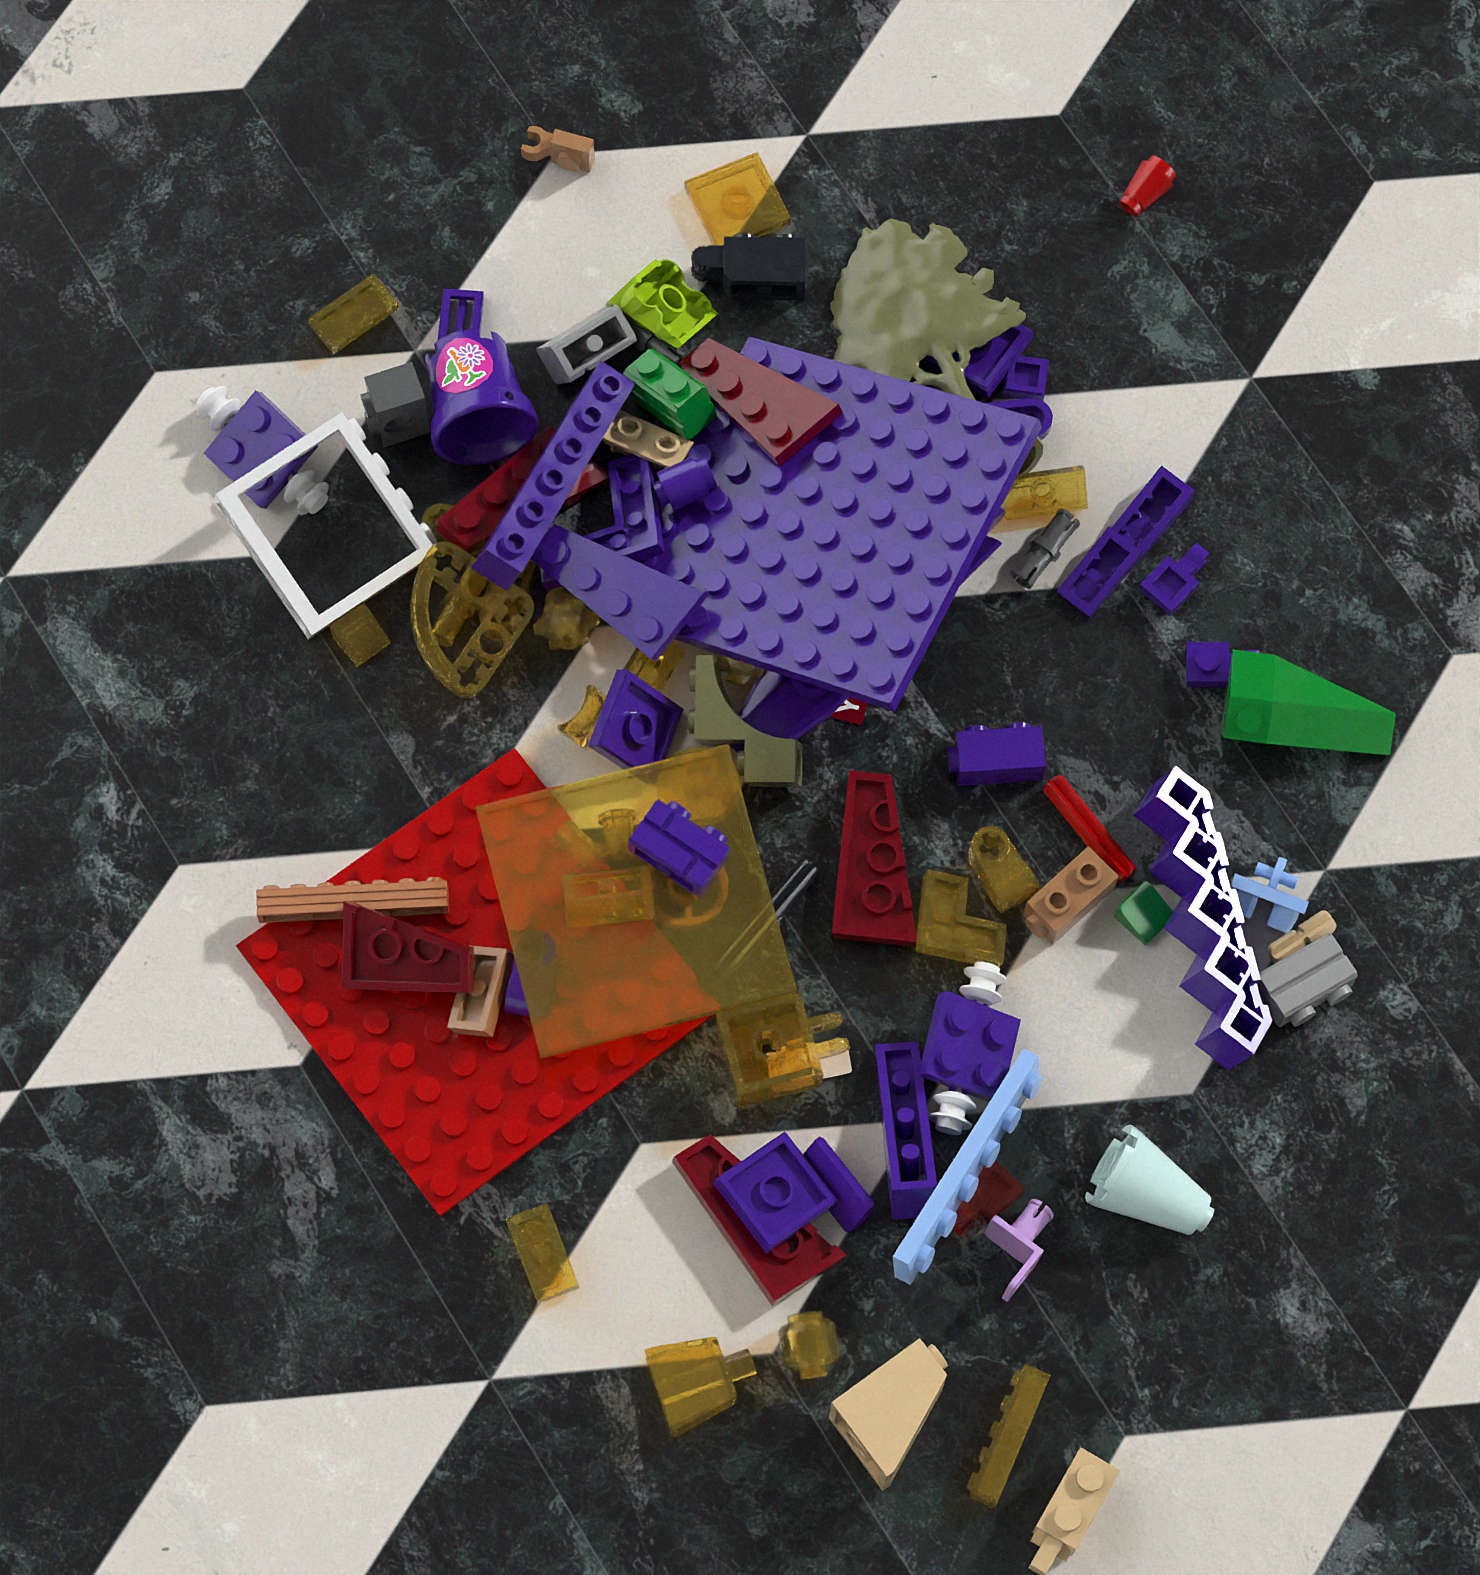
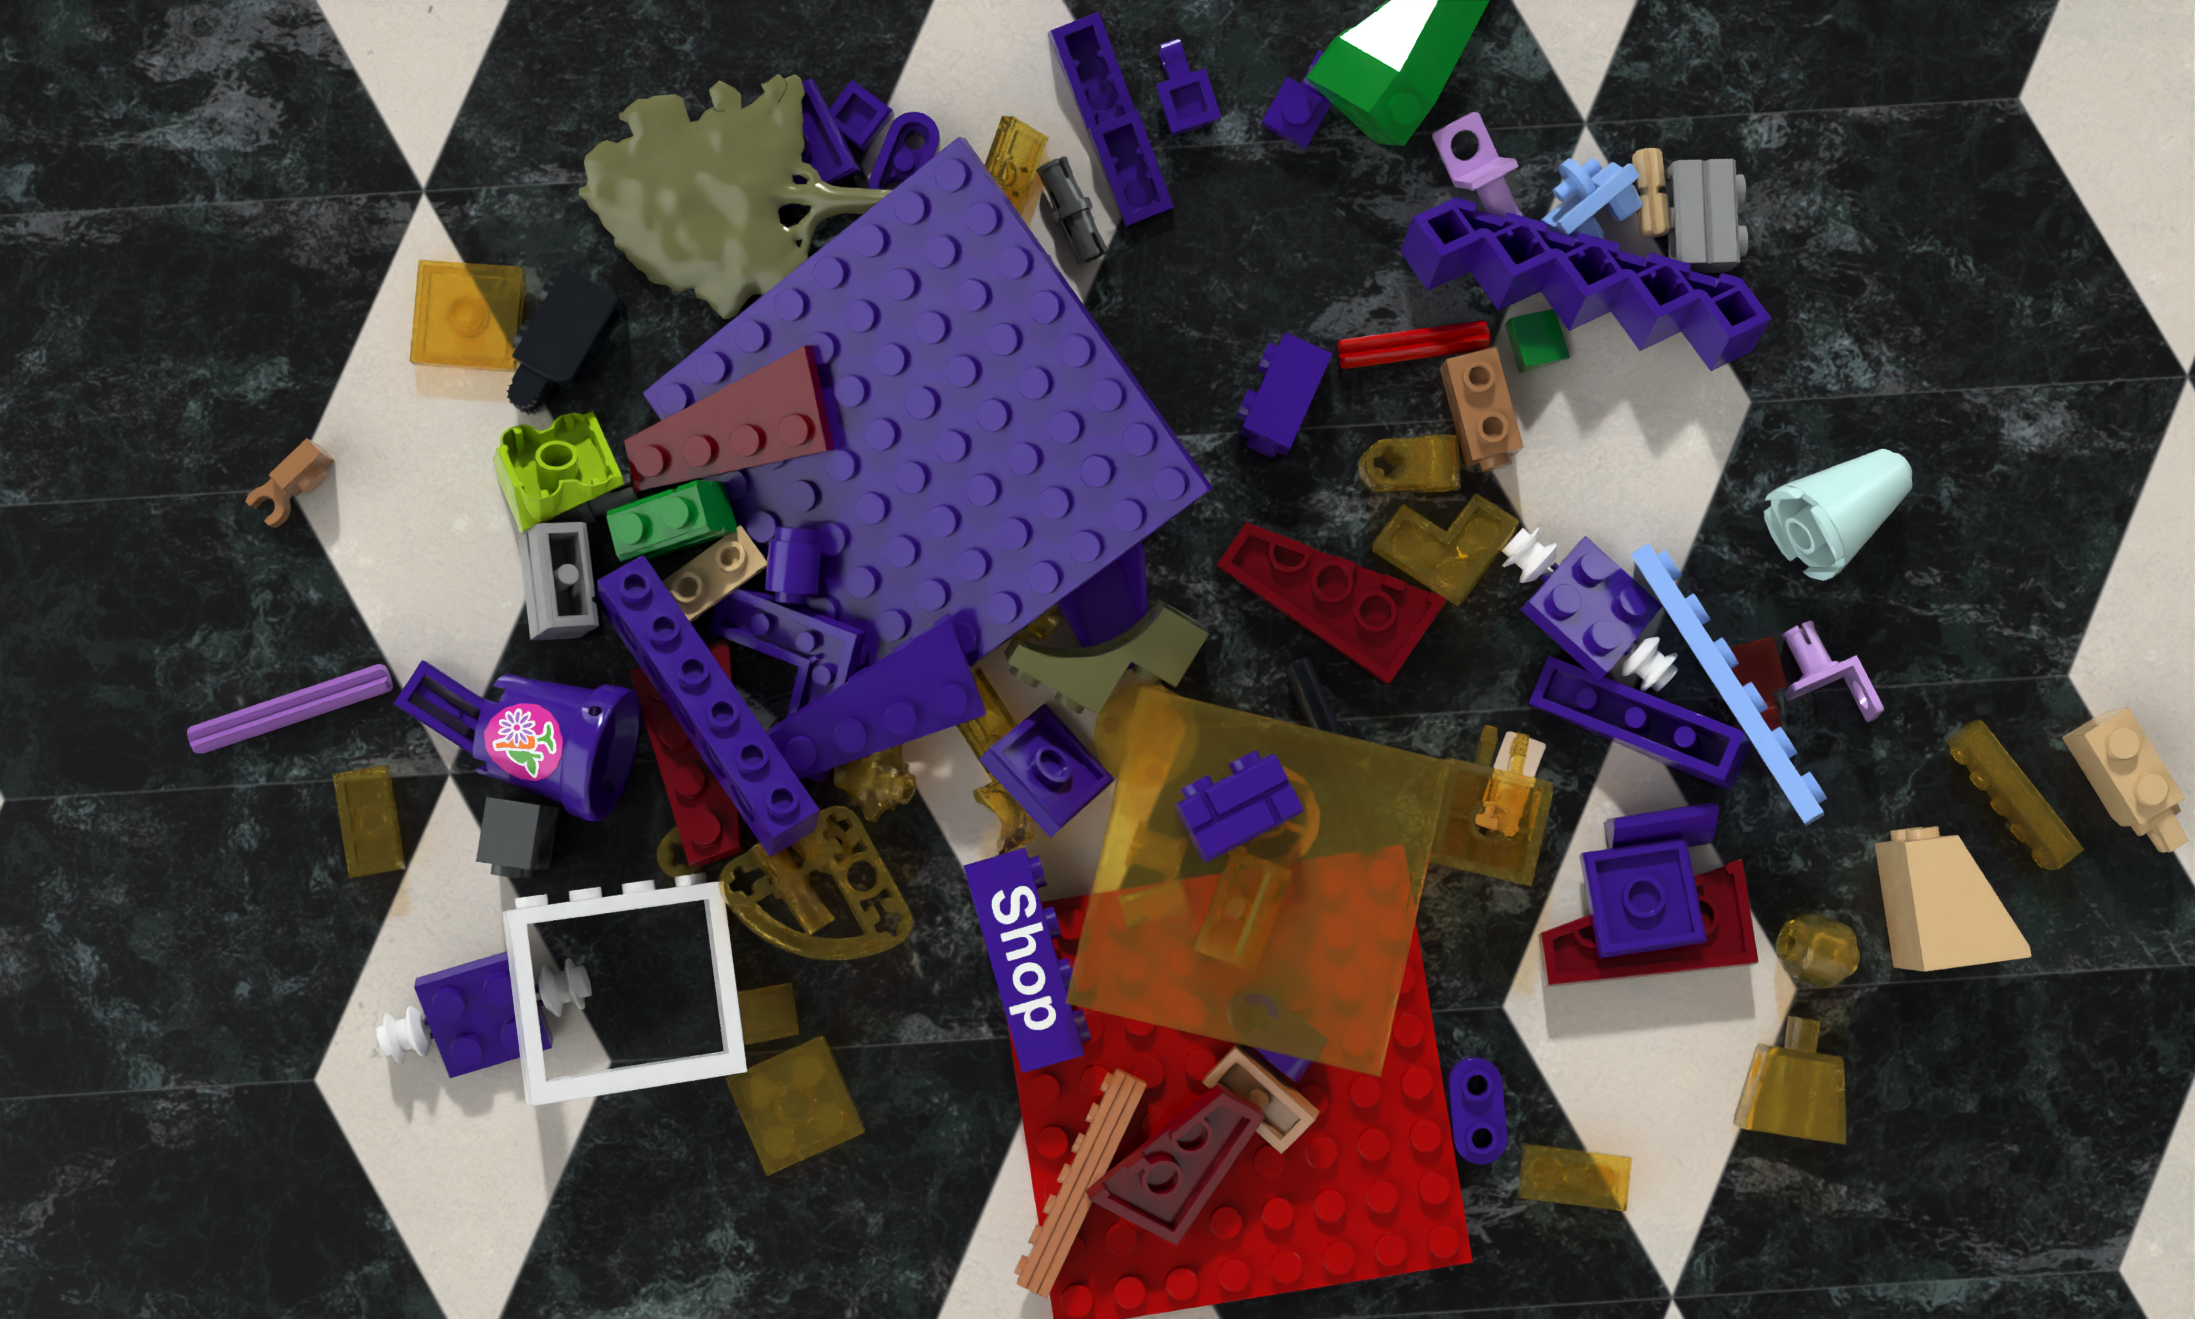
camera: 65 degrees left, 15 degrees up
none -> medium lavender axle [187,664,393,754]
none -> clear yellow plate [725,1034,865,1176]
none -> dark purple brick [964,848,1092,1073]
none -> lavender bracket [1432,112,1523,218]
none -> dark purple plate [1447,1057,1507,1164]

